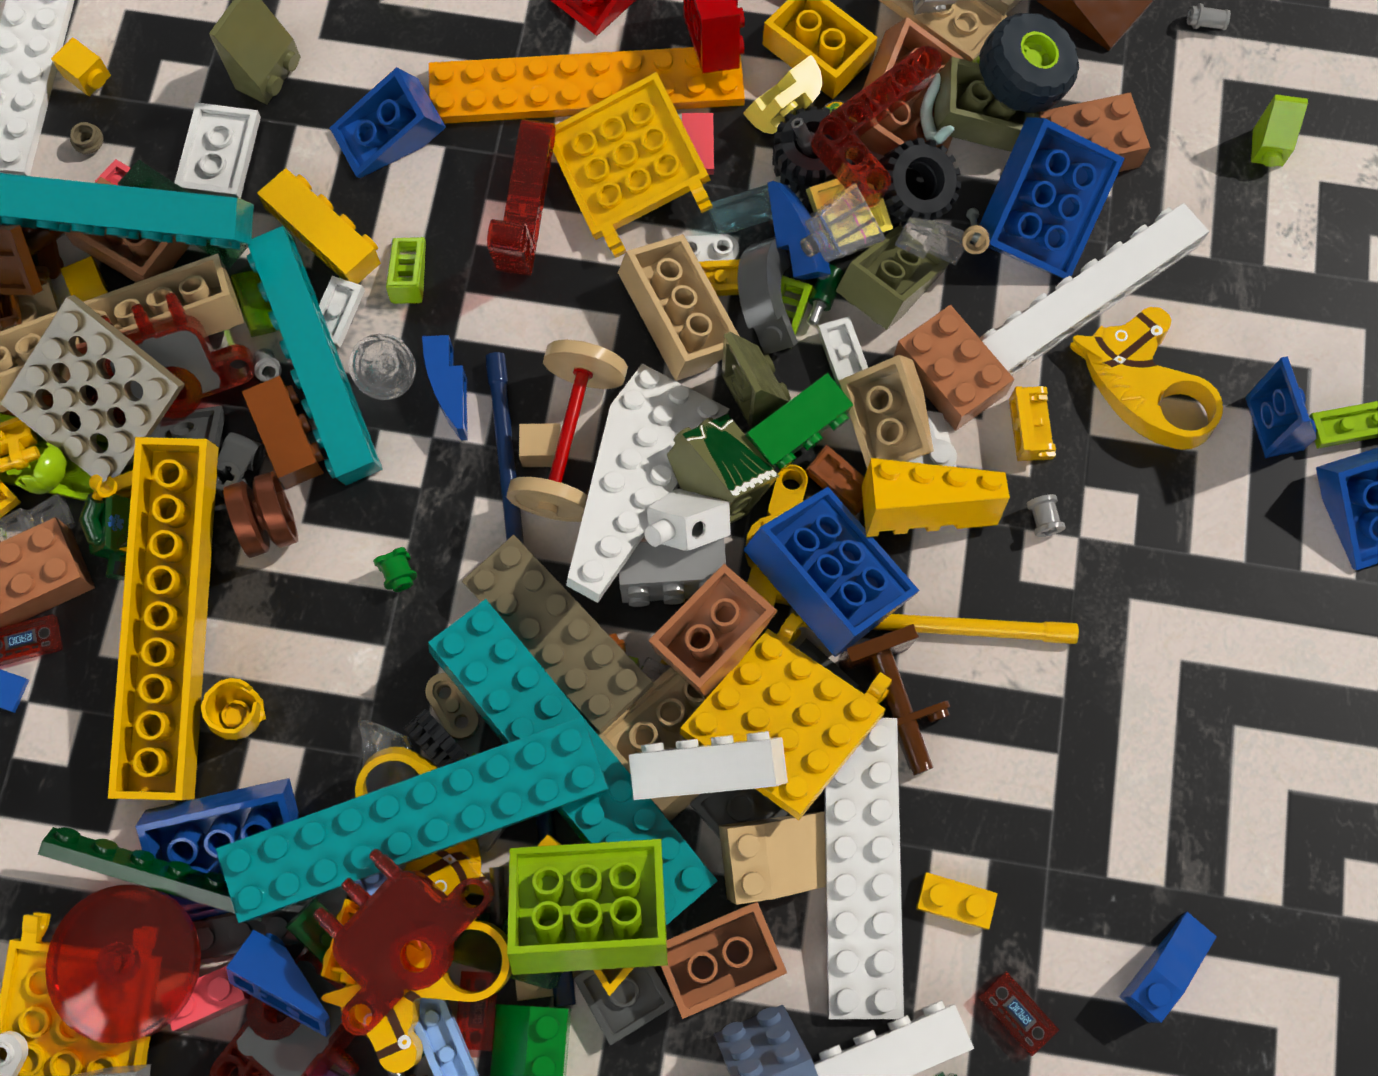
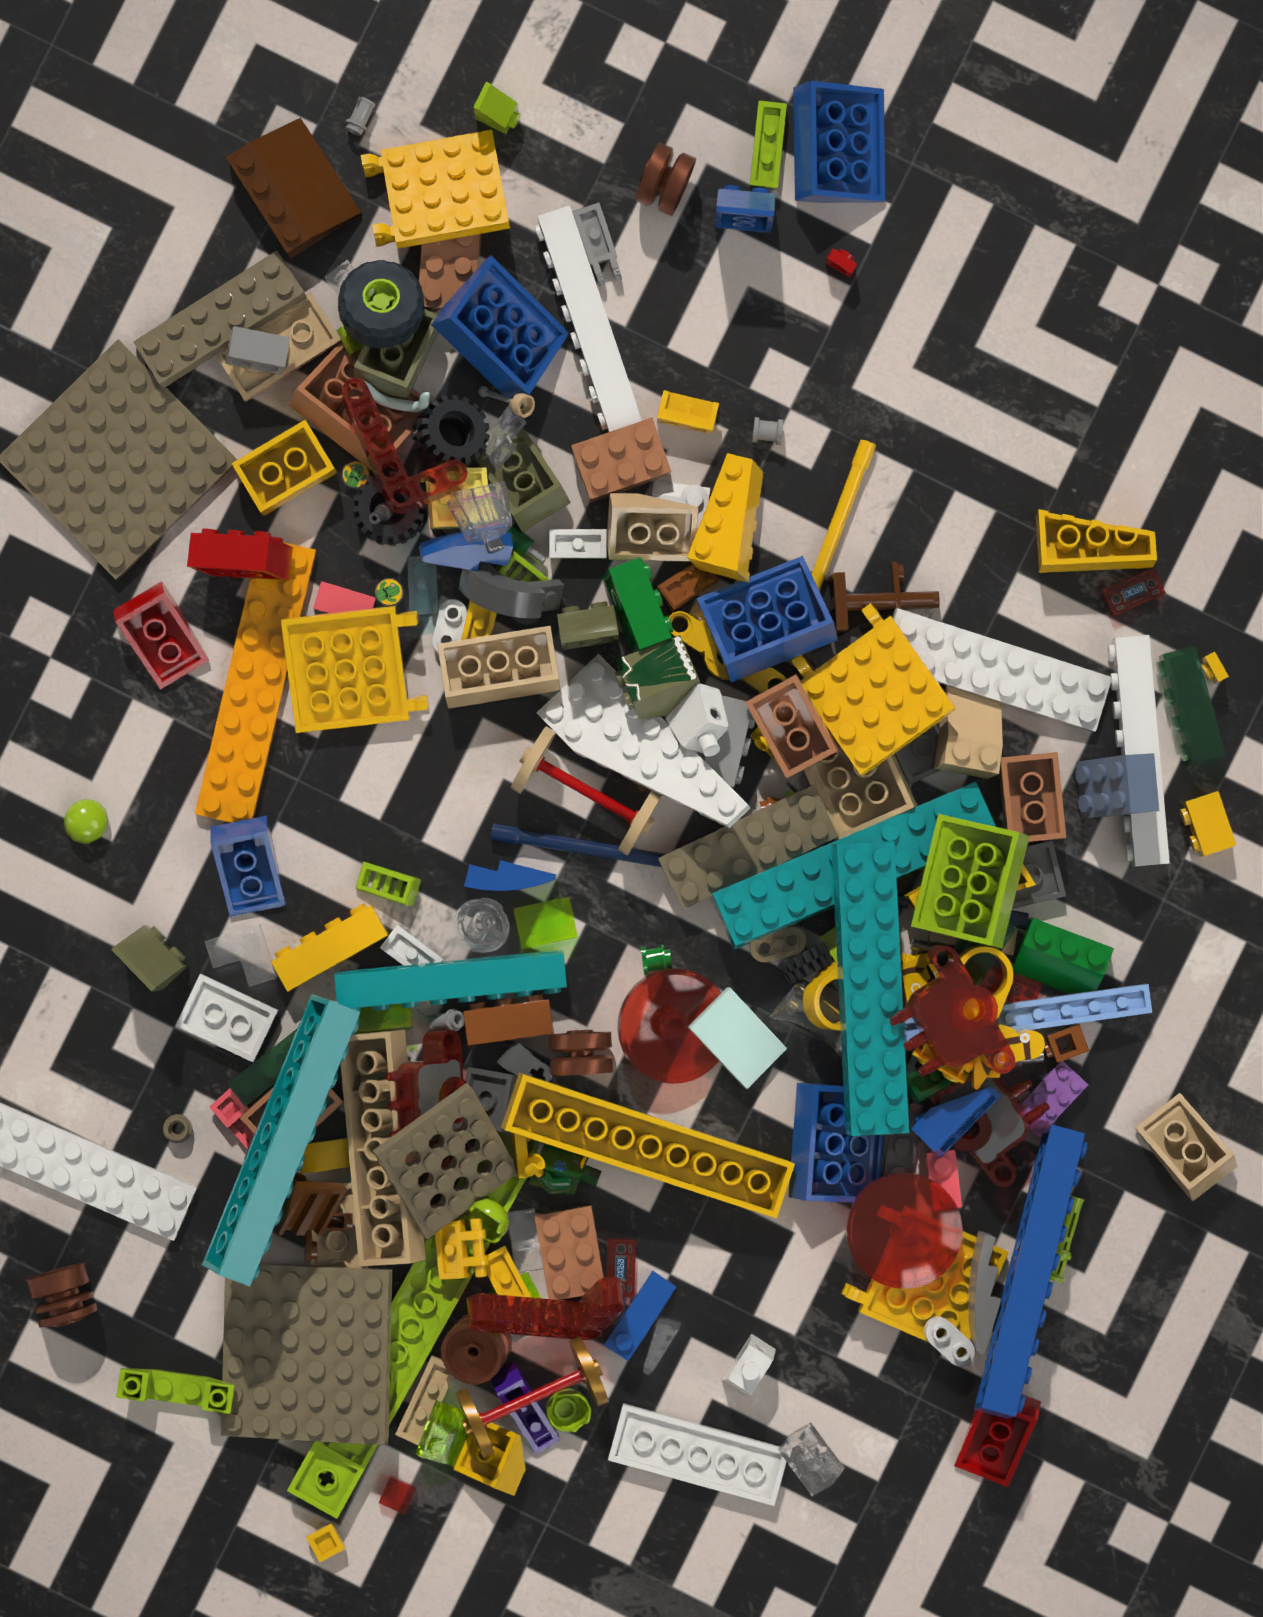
camera: 70 degrees left, 15 degrees up
dark green plate [38,827,263,922] -> none
yellow brick [51,37,111,97] -> none
yellow helmet [201,678,266,740] -> none
clear red beam [487,119,556,276] -> none
tan brick [519,423,561,467] -> none
white brick [629,731,788,800] -> none
light yellow brick [743,55,822,134] -> none
yellow plate [916,872,998,930] -> none
yellow animal [1070,307,1223,450] -> none
blue slope [1119,912,1217,1023] -> none
none -> clear plate [205,924,277,987]
none -> yellow plate [361,130,510,249]
none -> tile [375,578,404,607]
none -> clear neon green plate [513,897,578,949]
none -> light grey hinge [572,203,622,287]
none -> clear red dish [618,968,721,1084]
none -> copper wheel [635,142,696,216]
none -> light aqua tile [688,987,787,1089]
none -> red plate [826,248,857,278]
none -> yellow wedge [1035,509,1157,573]

